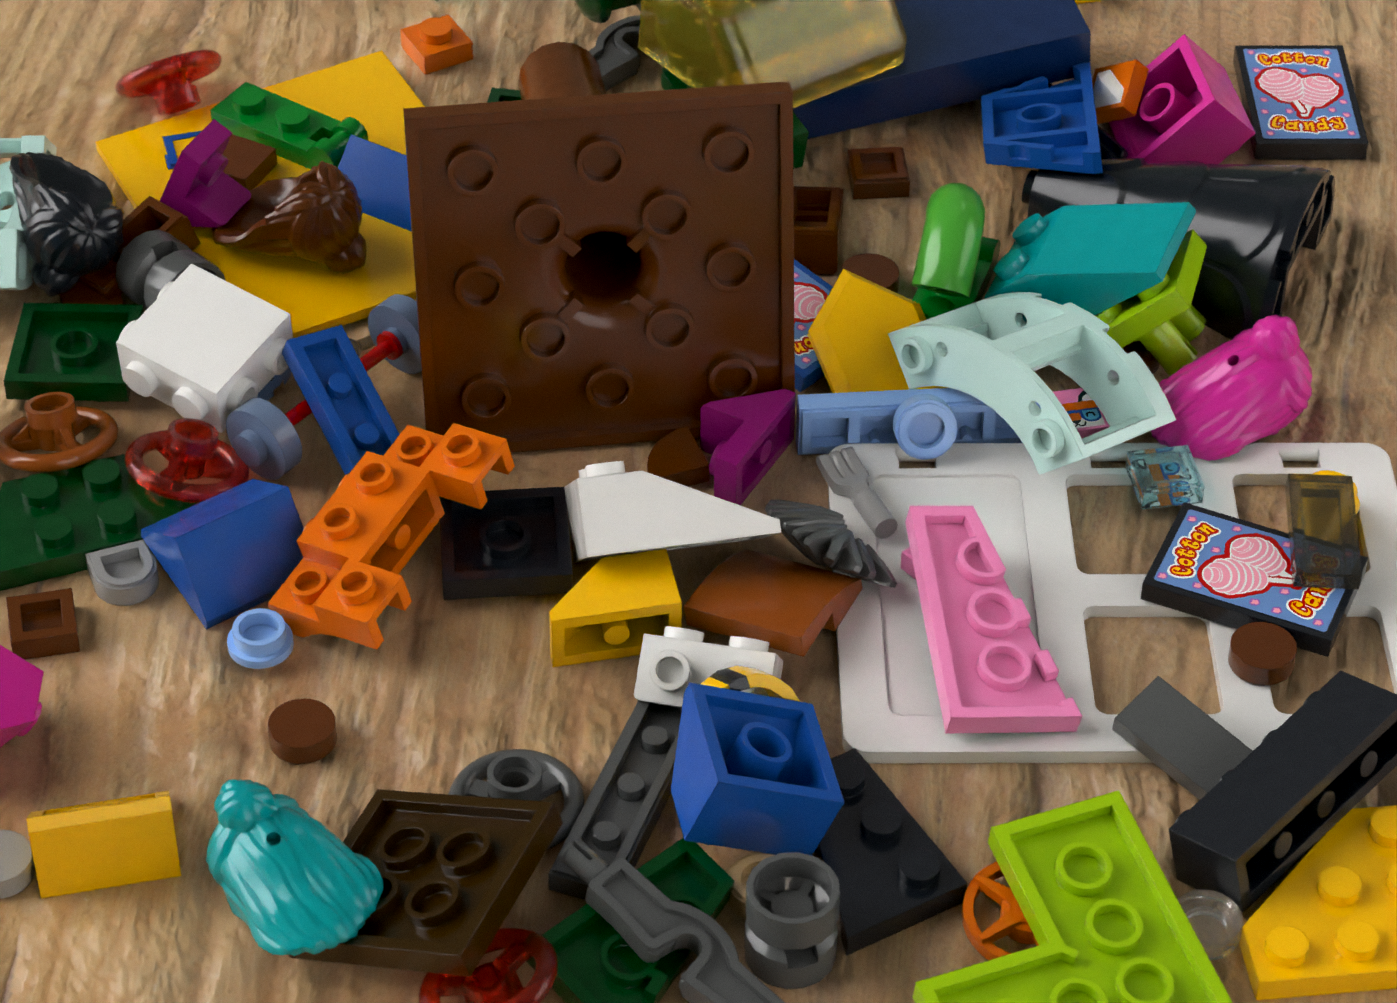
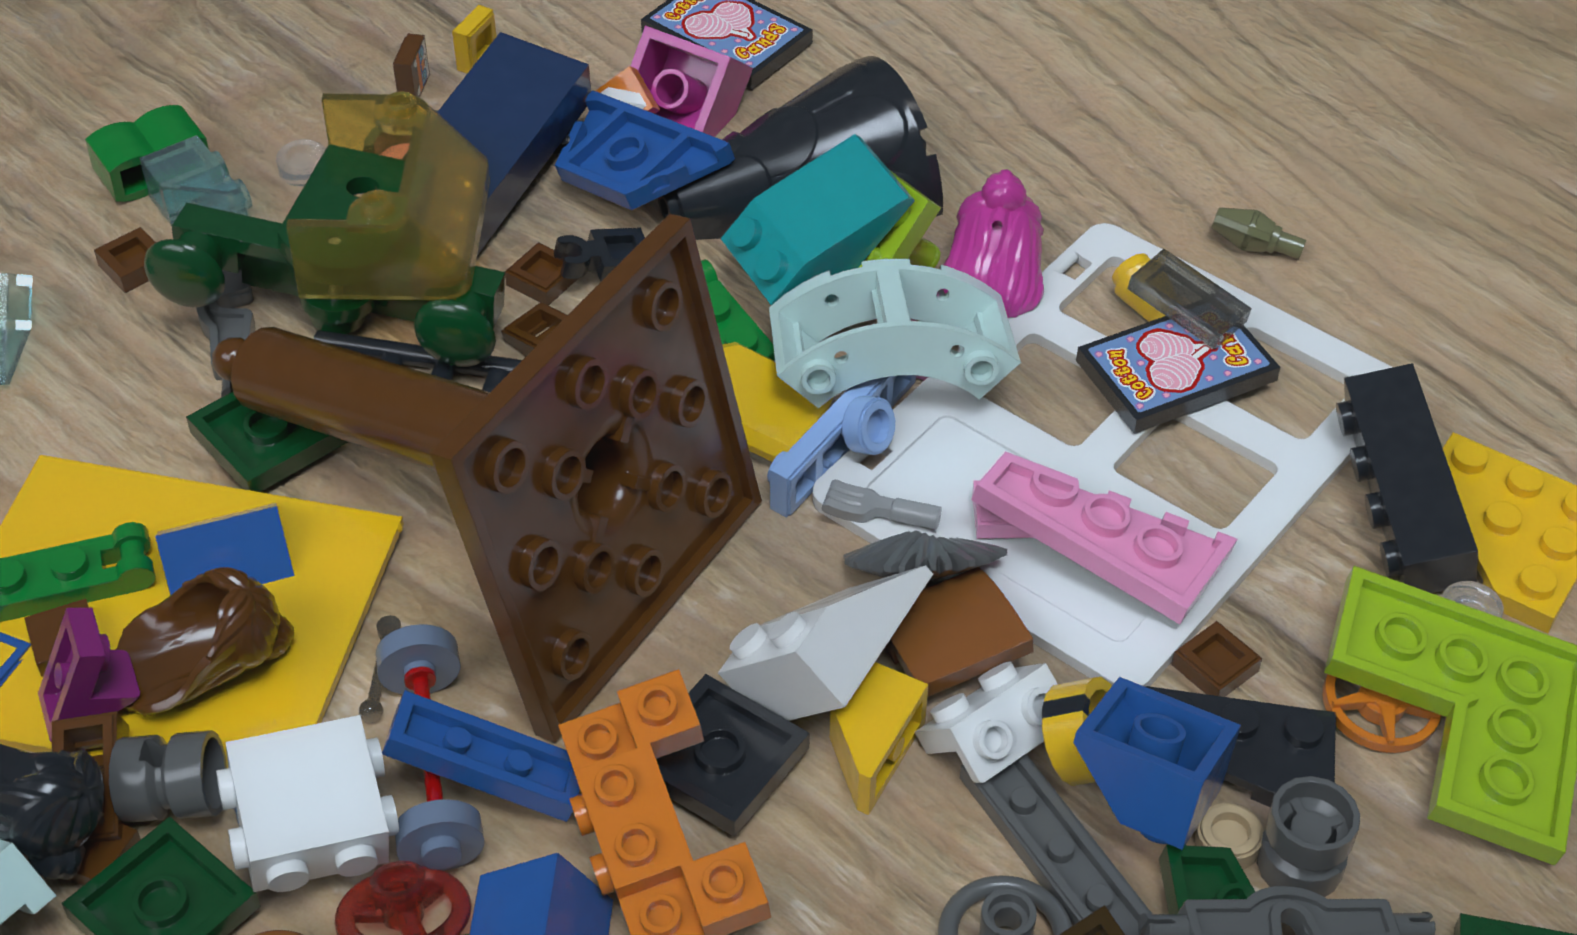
camera: 50 degrees left, 5 degrees up
orange plate [400,14,473,75] -> none
reddish brown tile [647,426,710,487] -> none
magenta slope [700,389,796,506] -> none
bright green cylinder [911,183,985,298] -> none
dark grey tile [1112,676,1253,800] -> none
clear light blue tile [1126,445,1205,509] -> none
reddish brown tile [1228,622,1297,685] -> none
none -> black plate [553,227,645,282]
none -> reddish brown tile [1171,621,1262,697]

